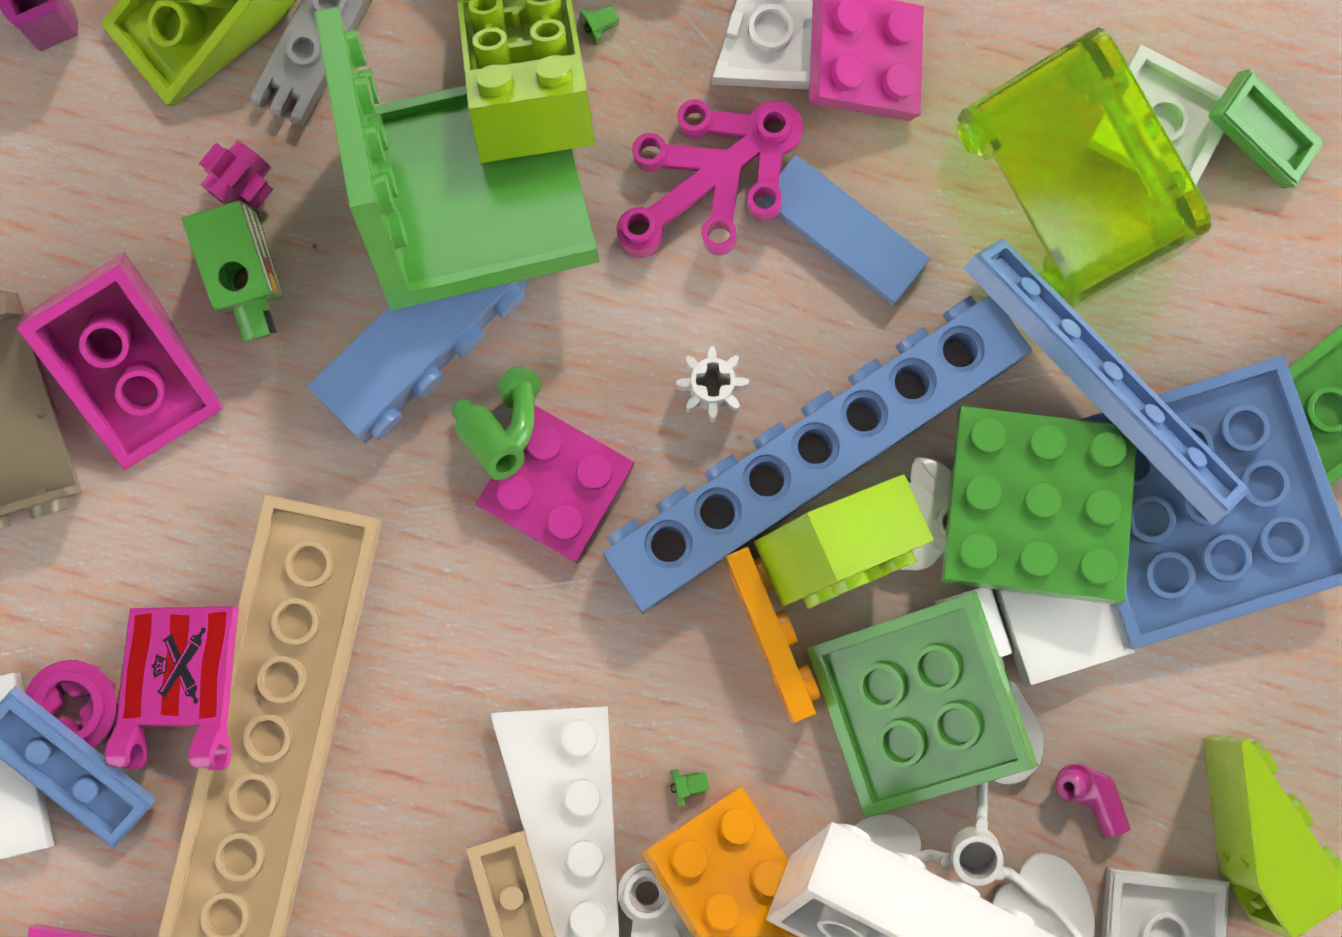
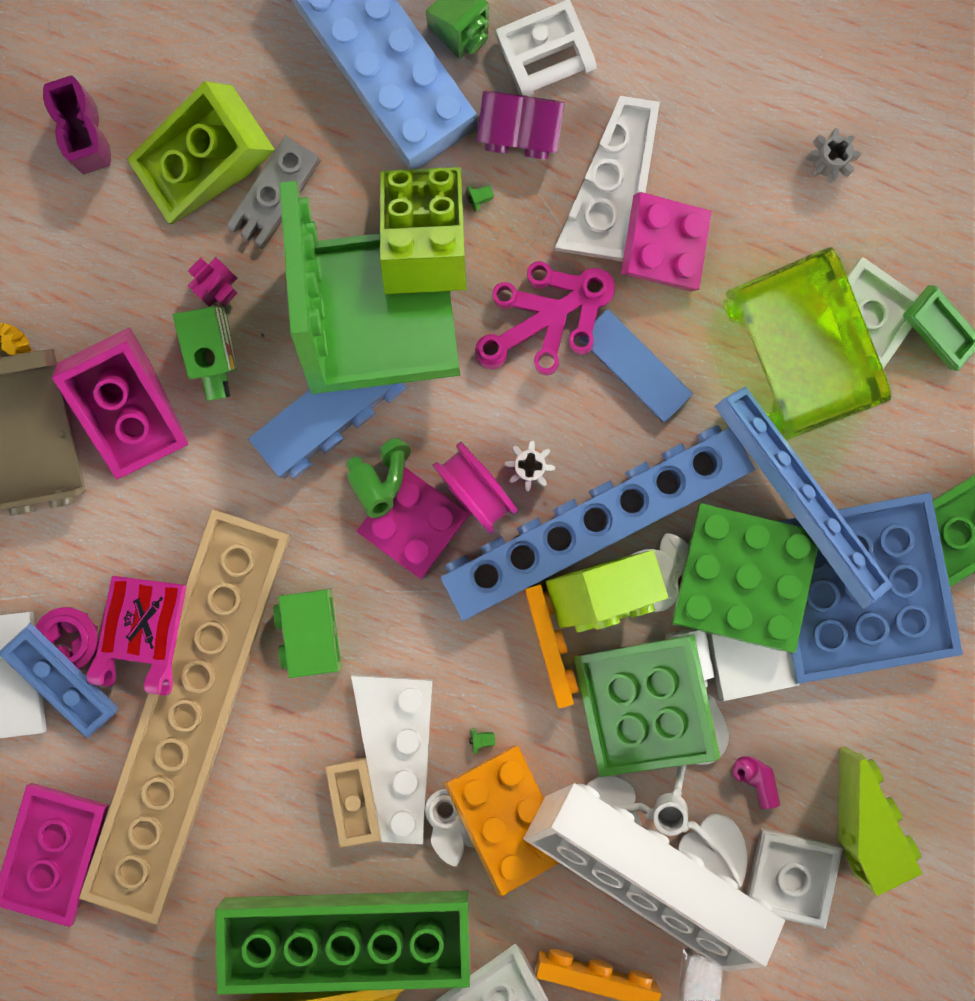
camera: 10 degrees right, 5 degrees up
none -> bright green brick [273,588,342,678]
none -> dark pink wheel [432,441,519,535]

